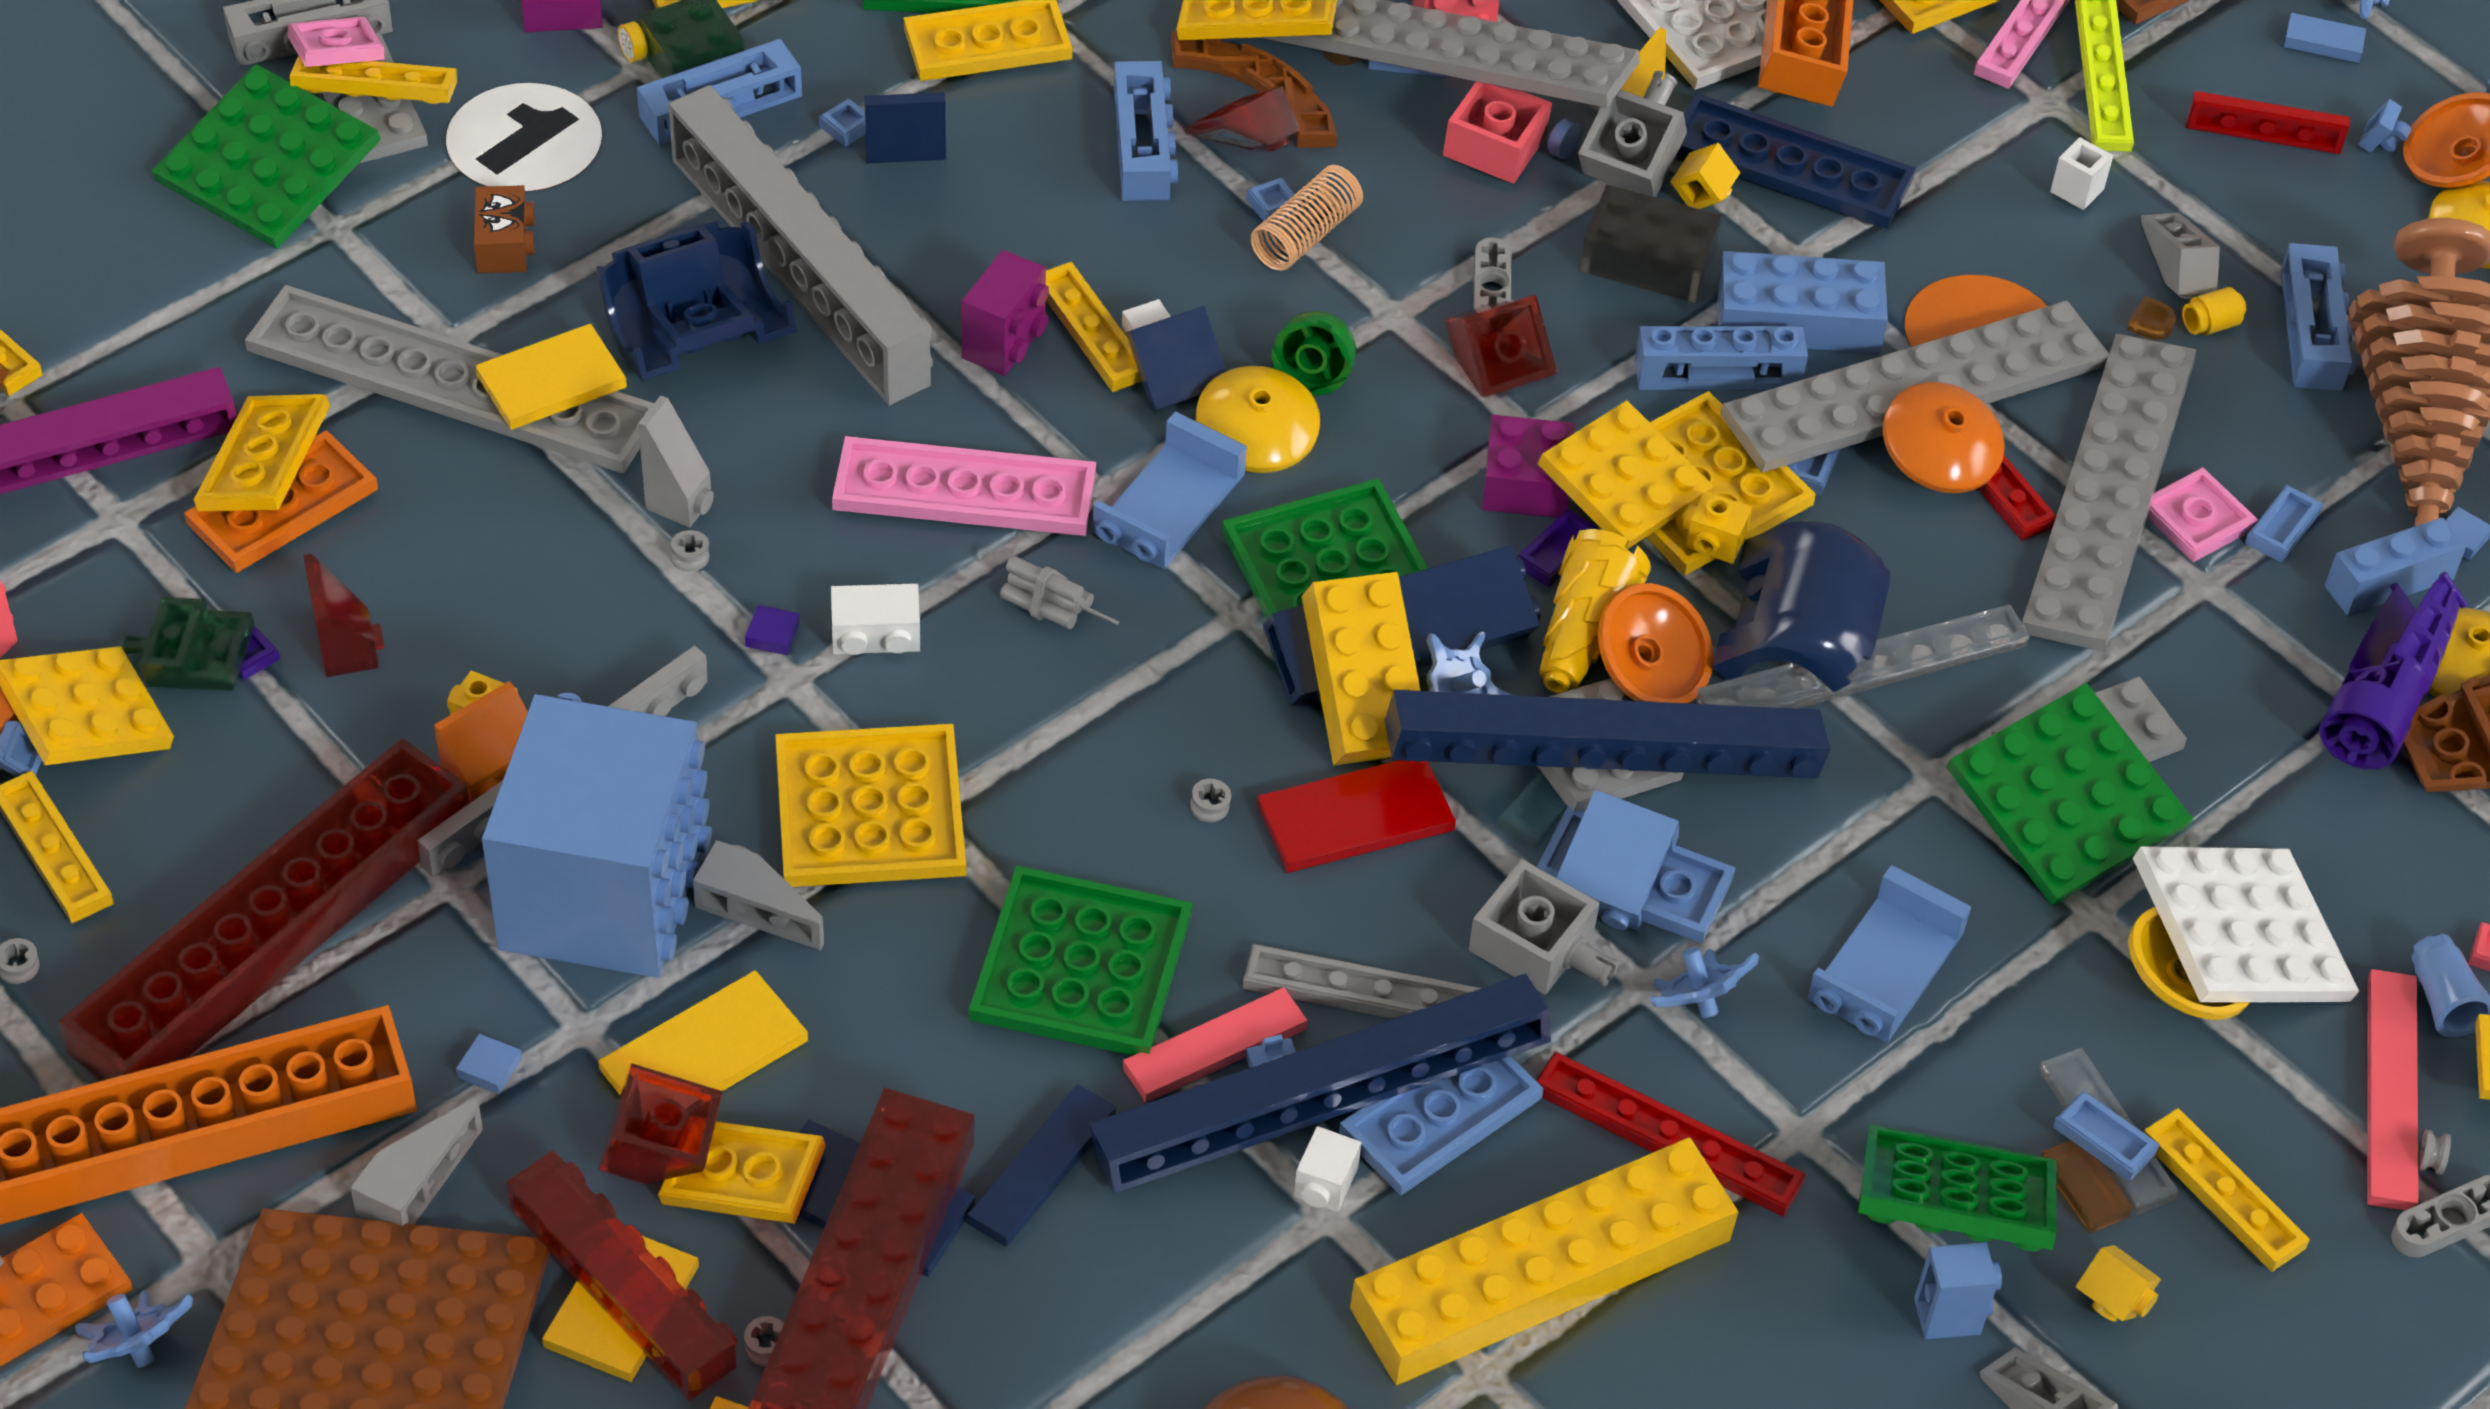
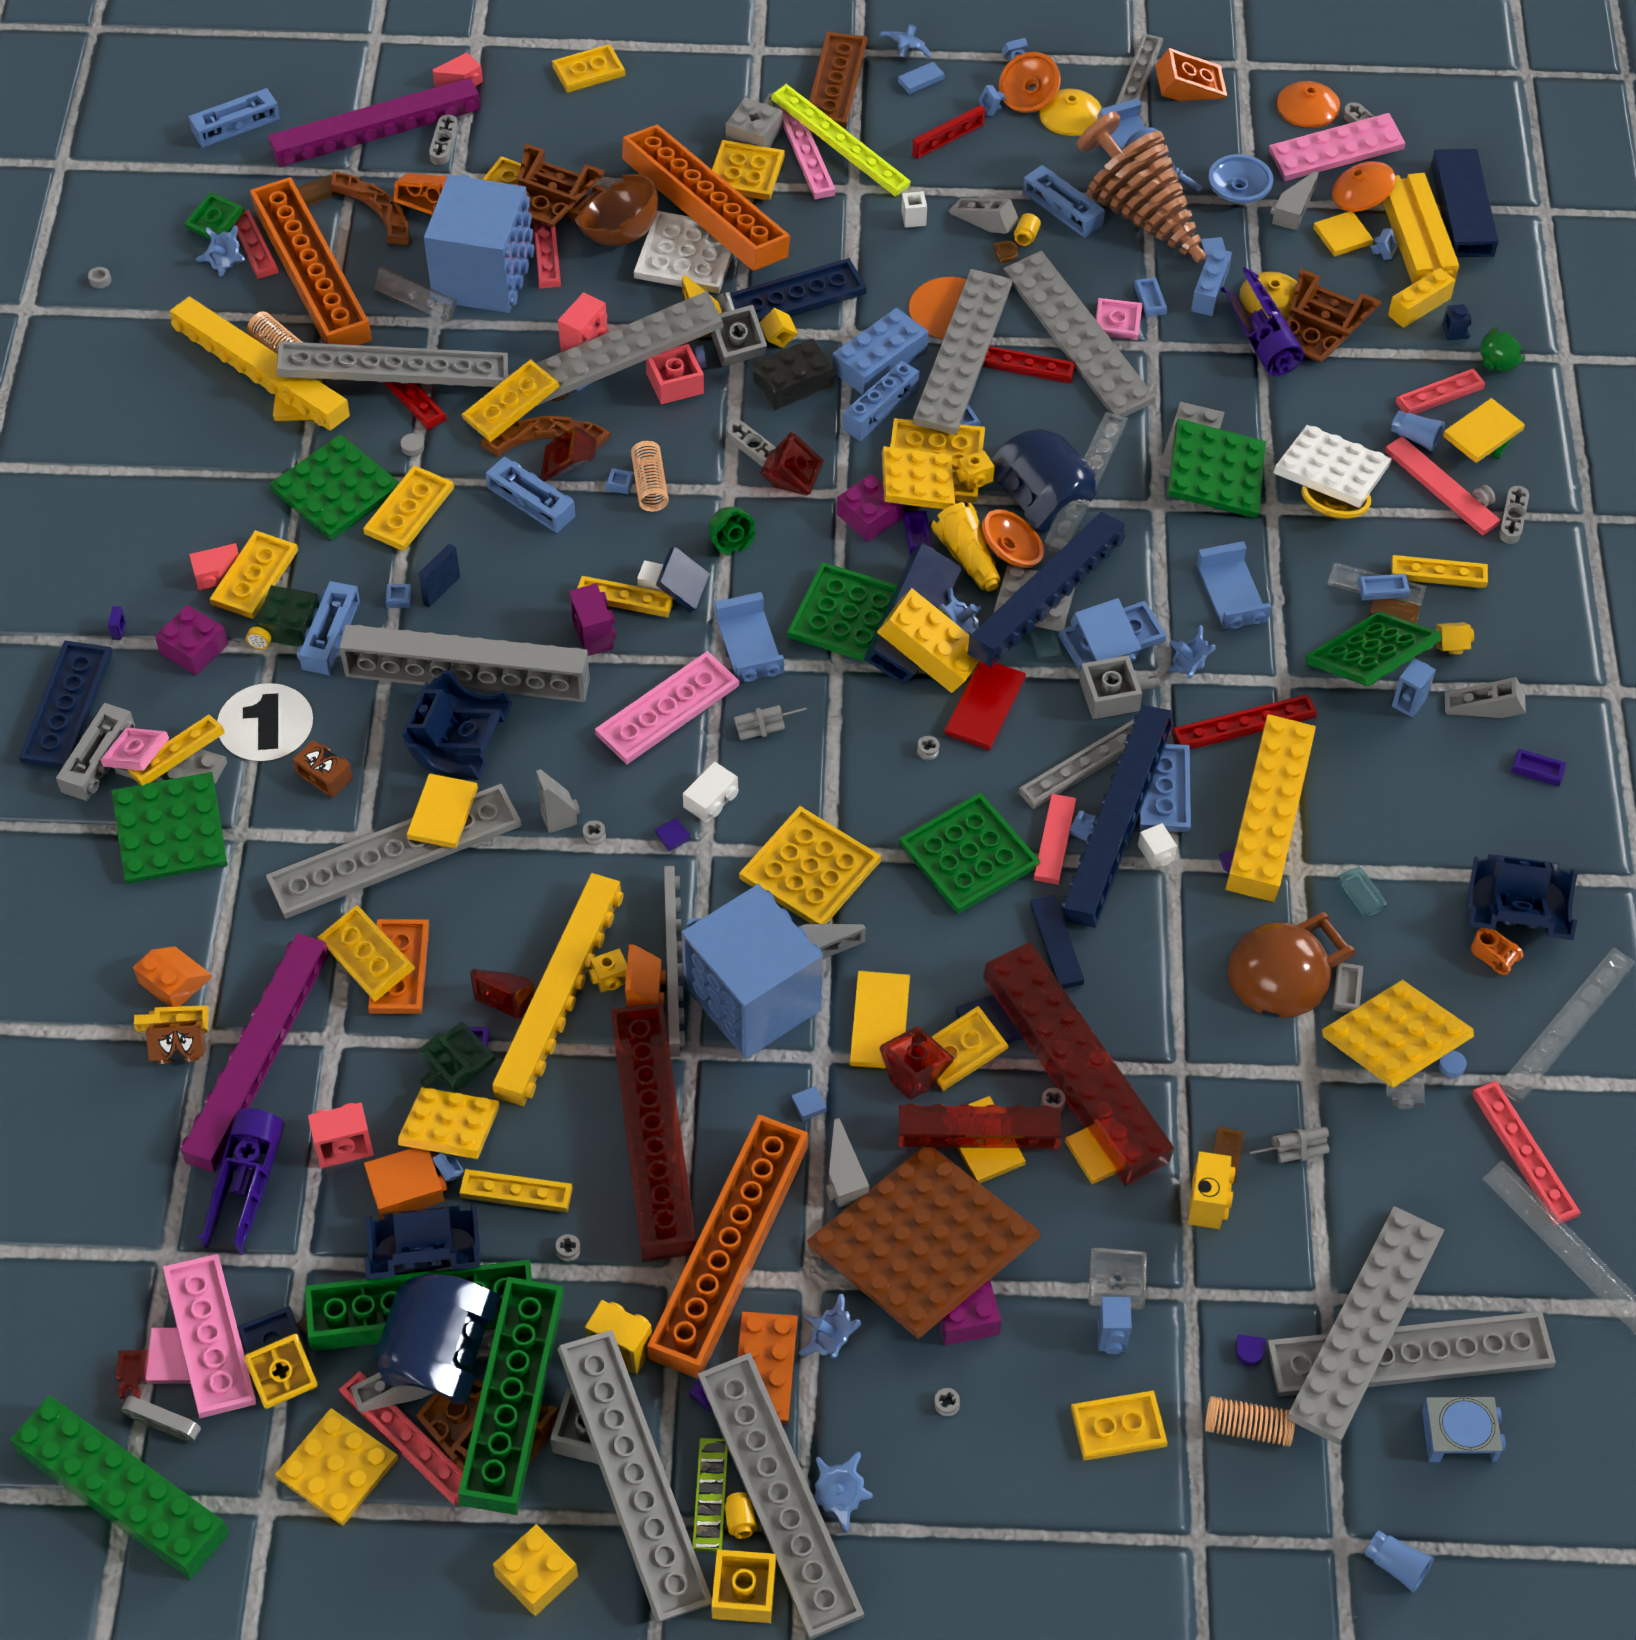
camera: 45 degrees left, 5 degrees up
yellow dish [1195,366,1320,473] -> none
orange dish [1883,382,2005,493] -> none
none -> orange slope [133,946,212,1007]
none -> yellow brick [492,873,624,1107]

